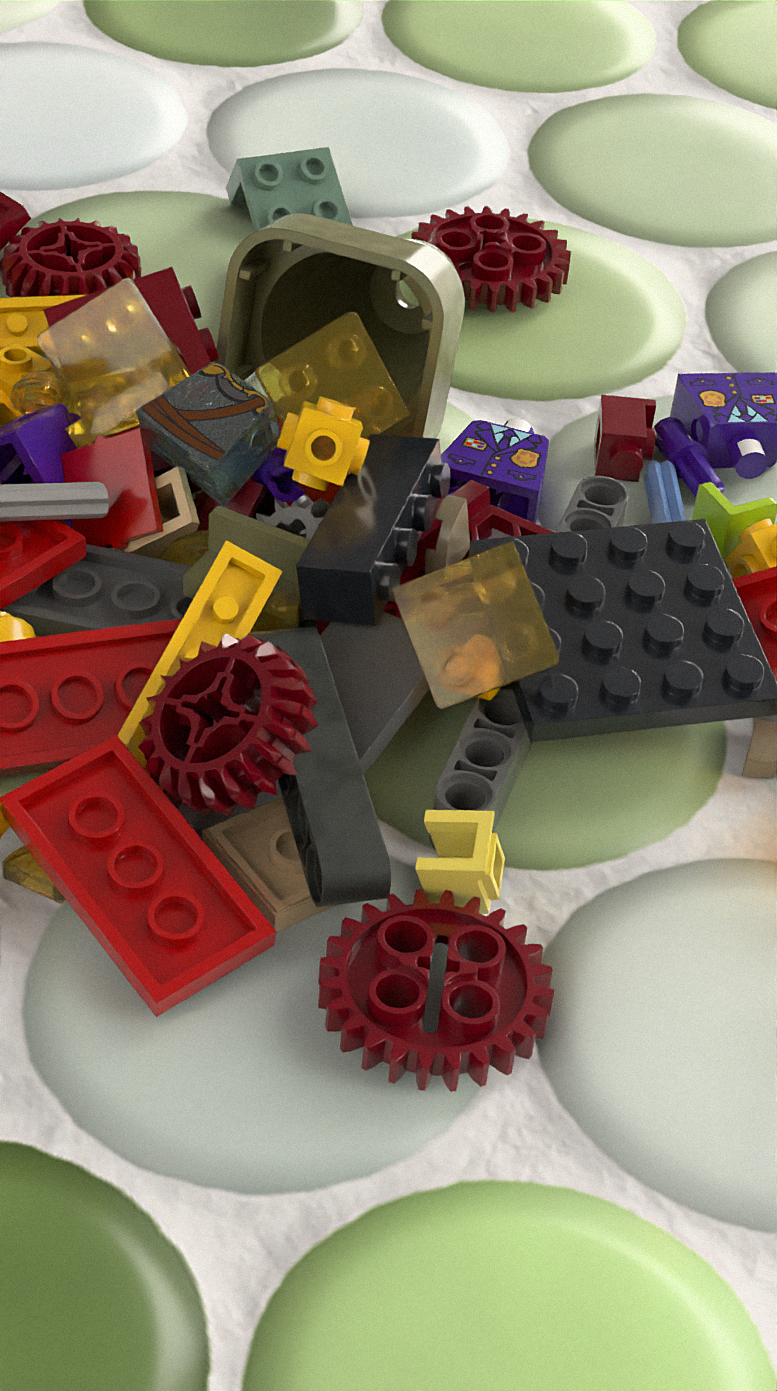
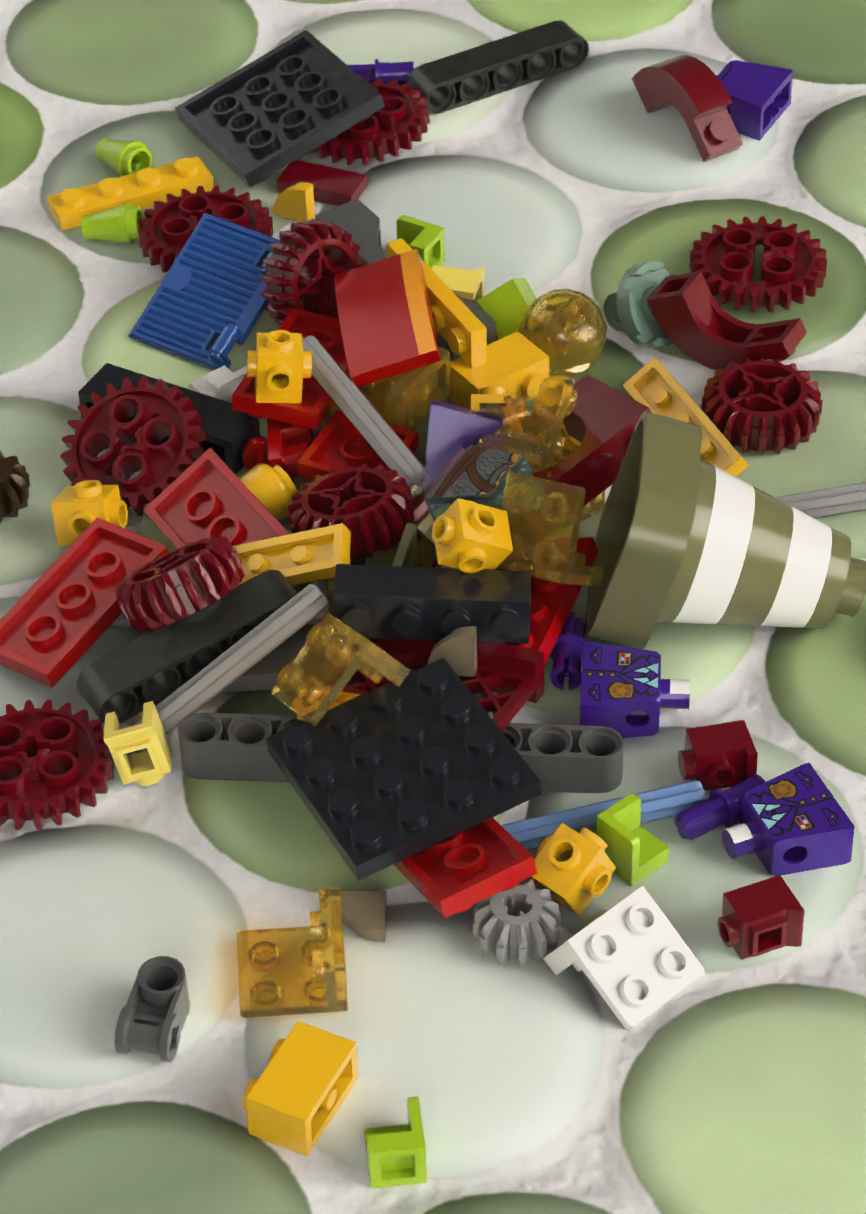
camera: 80 degrees right, 0 degrees up
none -> light grey axle [130,584,329,752]
none -> dark red gear [288,463,415,561]

